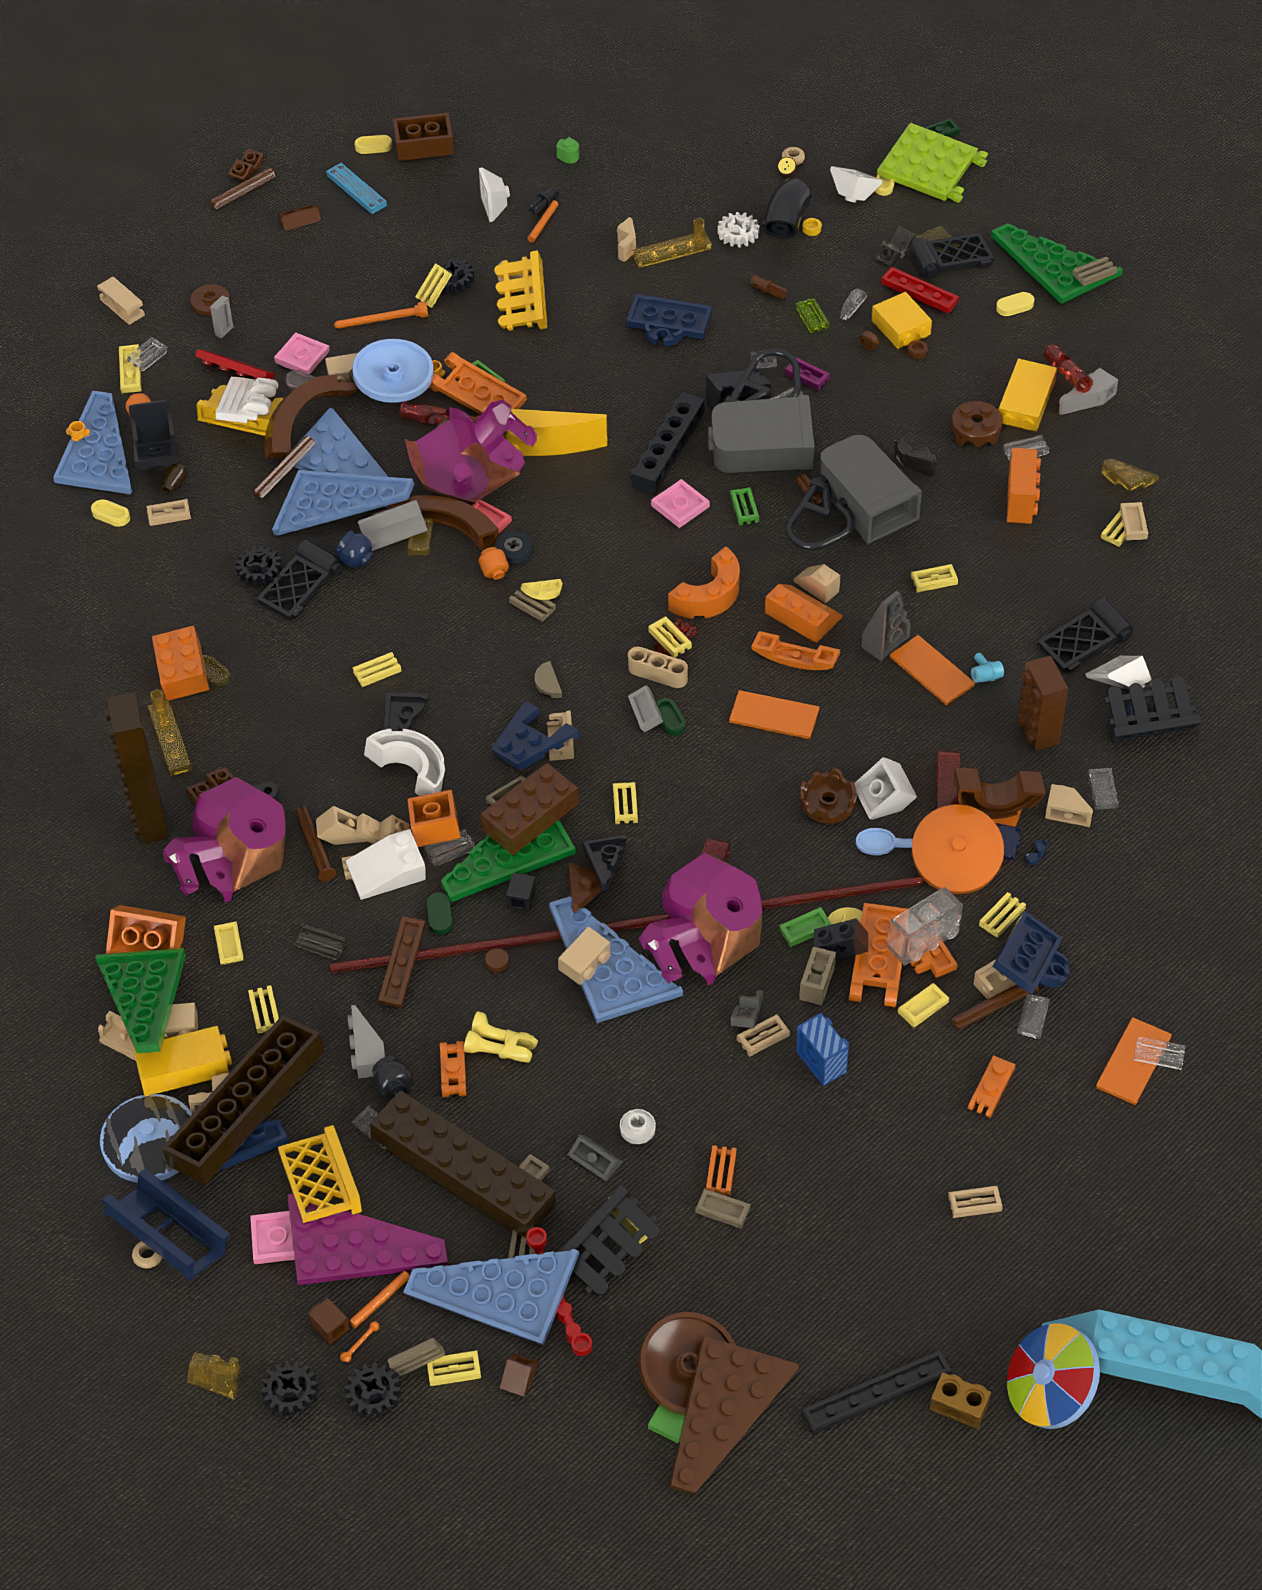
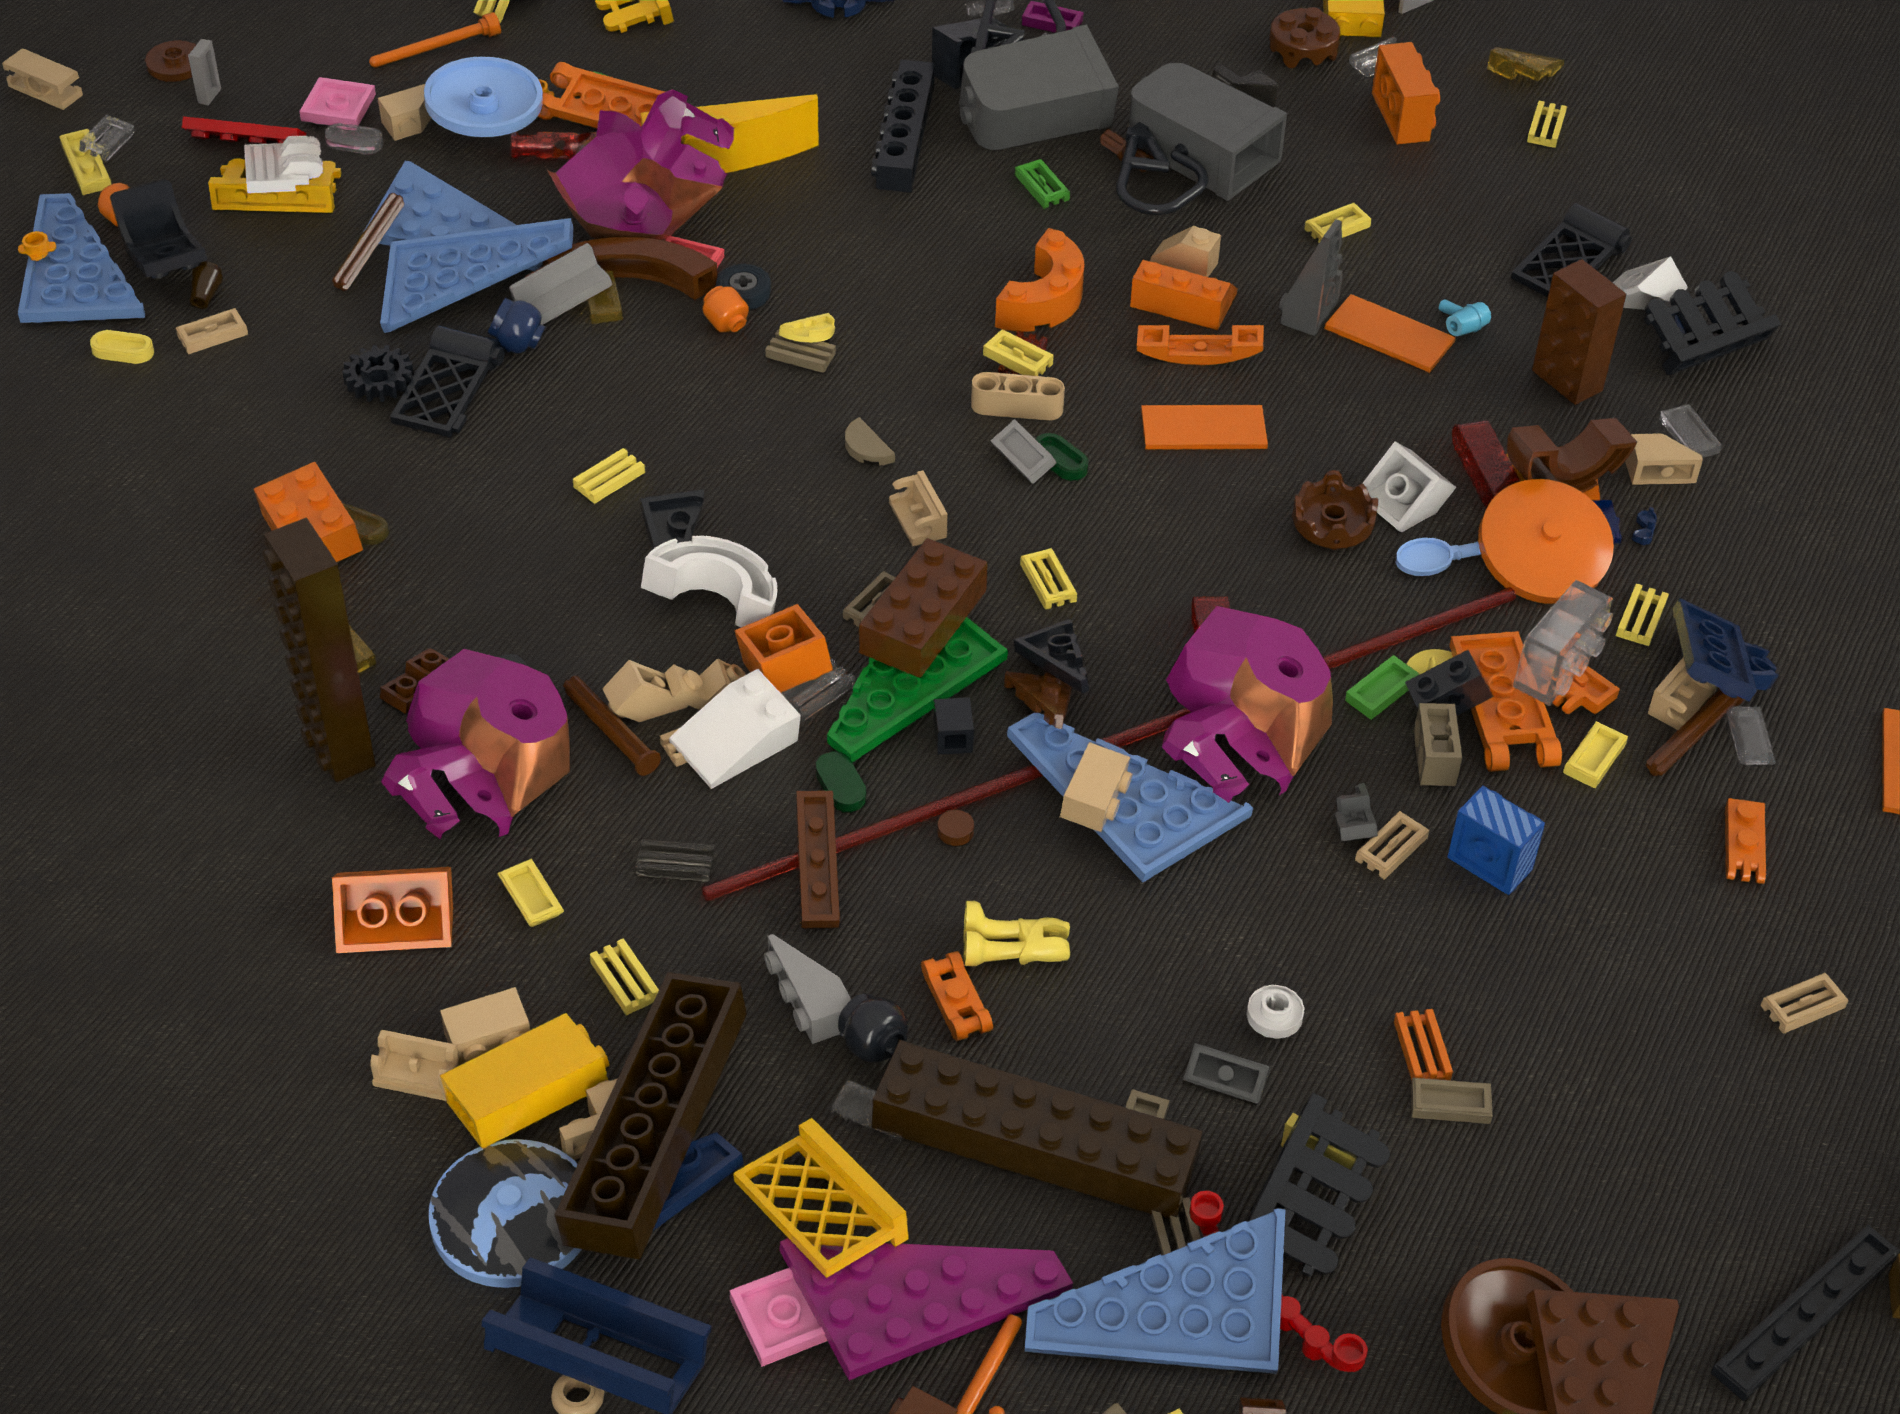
camera: 20 degrees left, 5 degrees down
green wing [96,948,186,1053] -> none
reddish brown arch [264,375,357,458] -> none
dark blue wing [491,701,581,770] -> none
bright pink plate [651,479,710,528] -> none
tan tile [1120,502,1148,540] -> none

